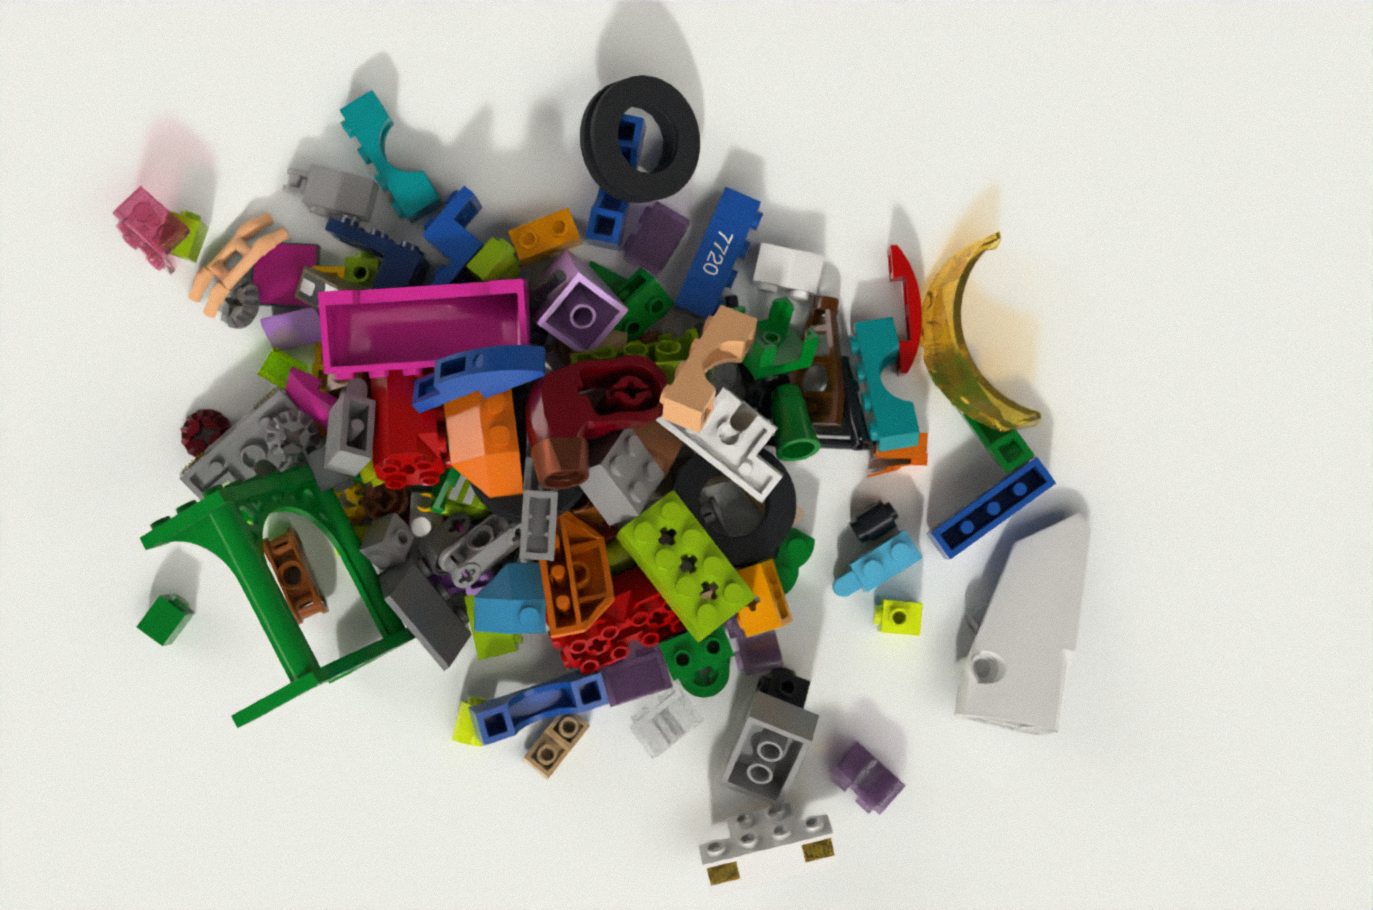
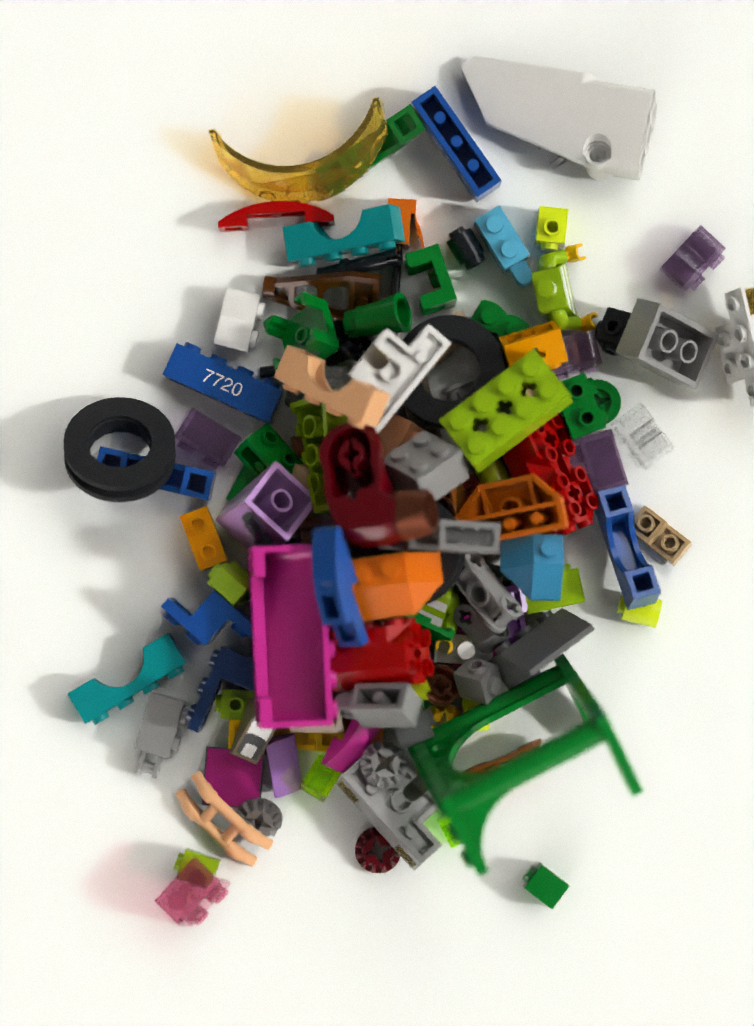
camera: 85 degrees left, 0 degrees up
none -> green panel [404,243,457,317]
none -> lime torso [531,243,598,333]

